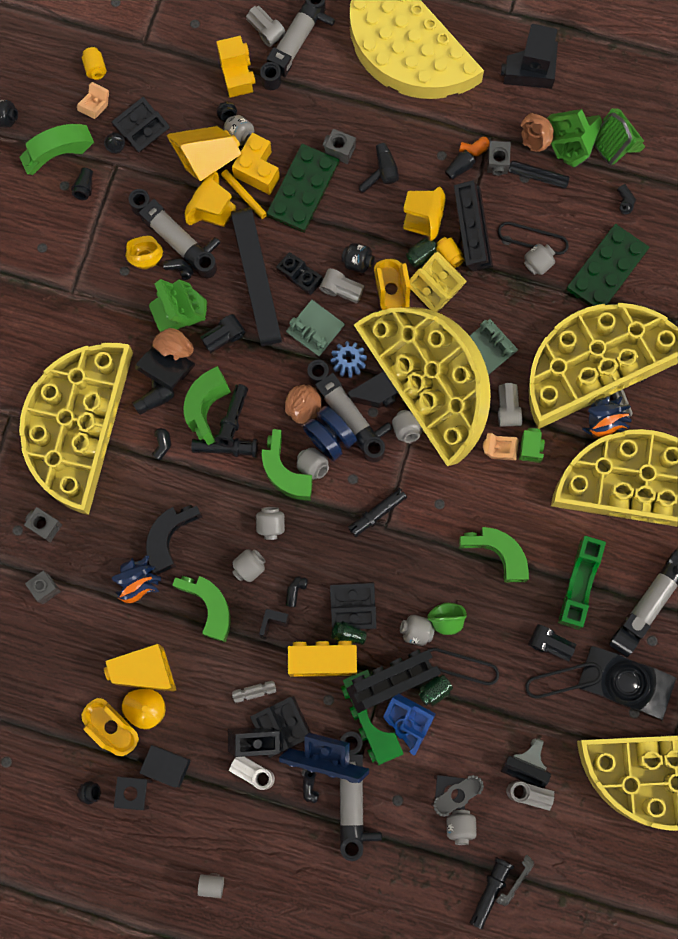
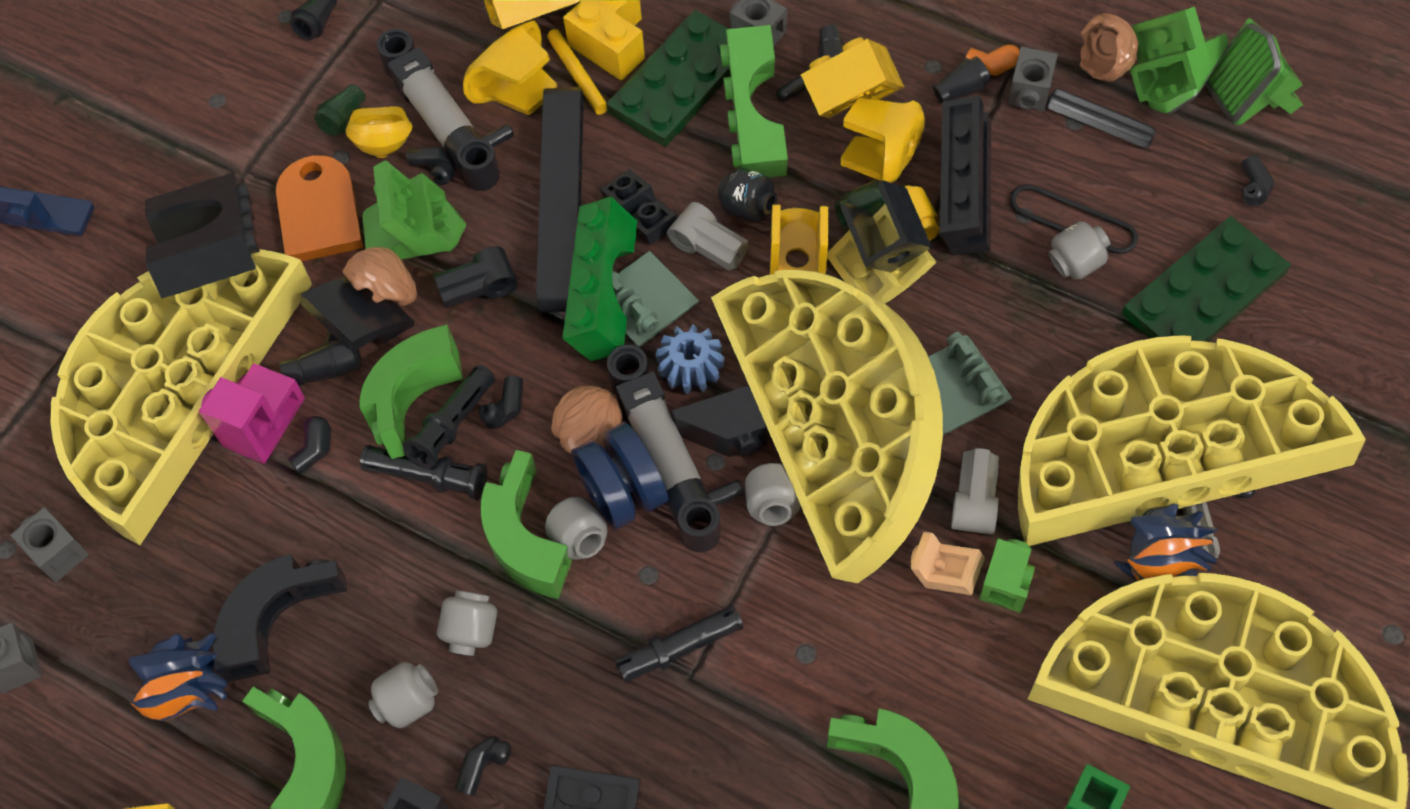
camera: 15 degrees right, 15 degrees down
none -> black arch [145,172,260,299]
none -> dark pink brick [199,363,305,464]
none -> orange tile [276,155,364,262]
none -> clear green cone [314,84,366,136]
none -> black arm [479,376,524,429]
none -> green arch [563,196,637,361]
none -> bright green arch [720,25,788,178]
none -> yellow brick [801,37,904,118]
none -> black piece [841,180,932,273]

